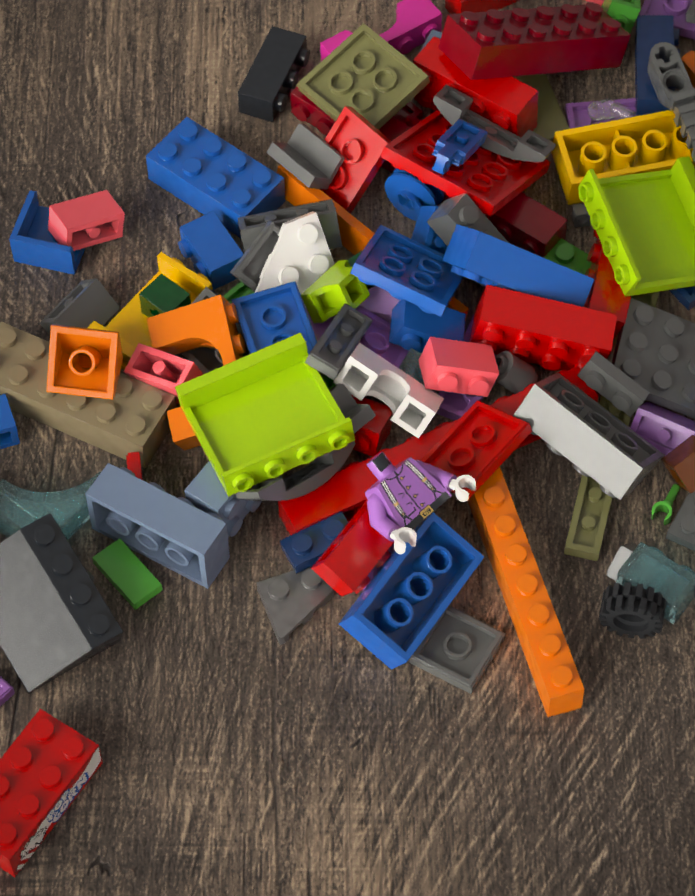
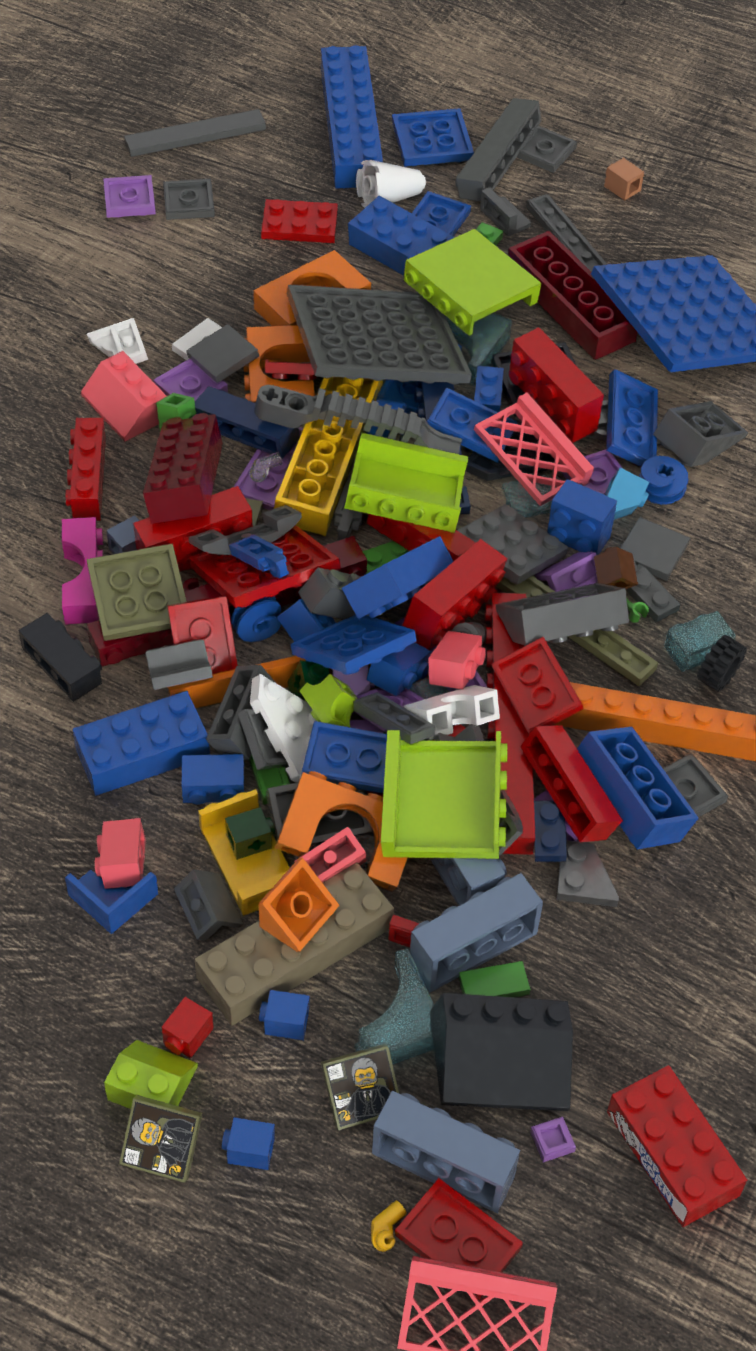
camera: 65 degrees left, 5 degrees down
medium lavender torso [365,452,476,554] -> none
dark grey plate [577,352,650,417] -> none
tile [606,542,643,582] -> none

